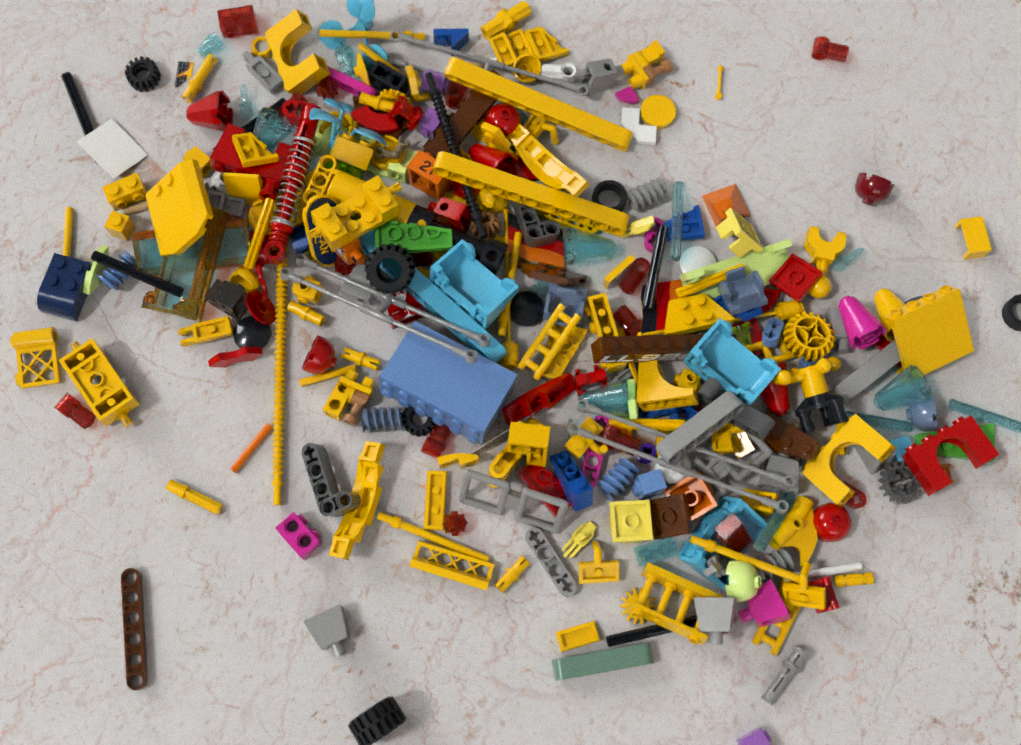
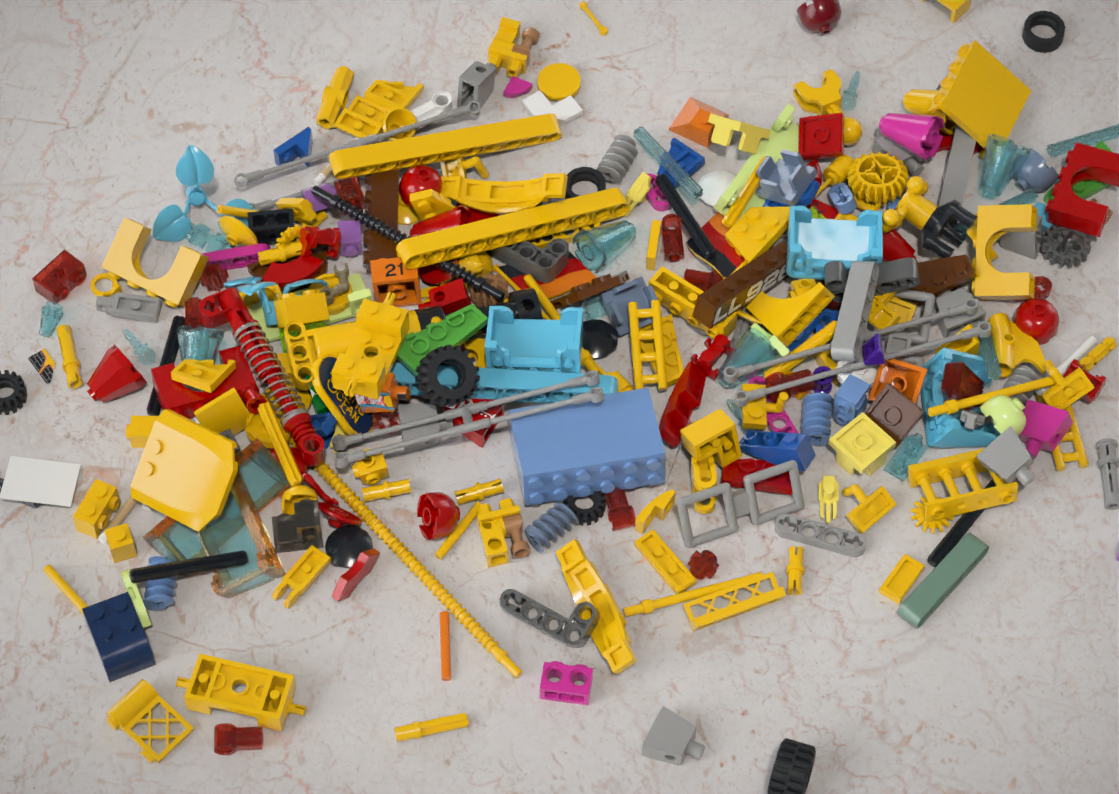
camera: 35 degrees left, 15 degrees down
yellow bar [319,29,425,40] -> none
none -> dark purple slope [862,333,885,365]

